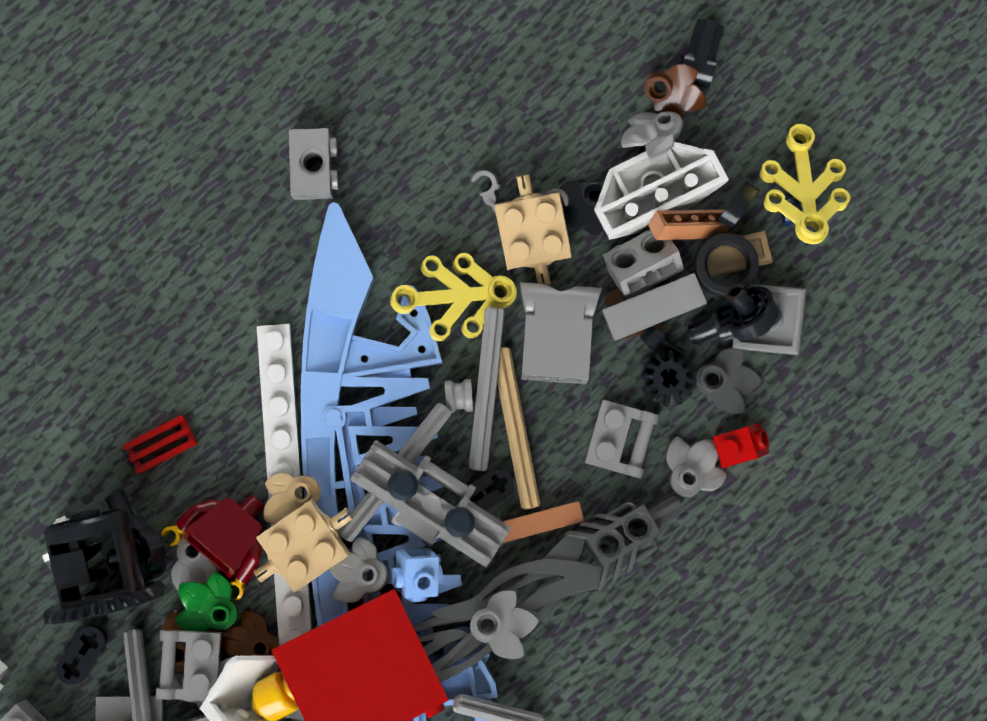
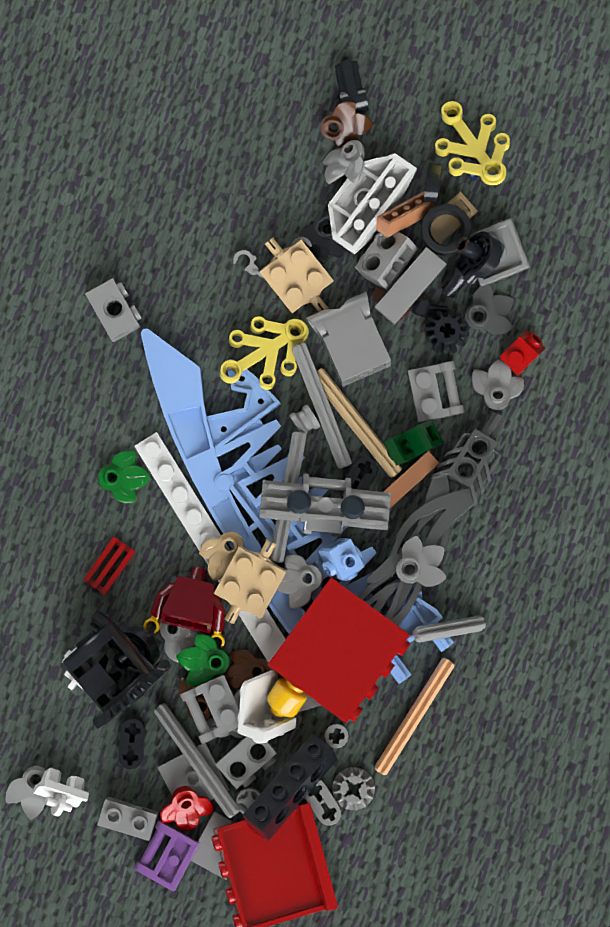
camera: 25 degrees left, 0 degrees up
none -> green plate [97,451,151,503]
none -> dark green brick [384,419,444,466]

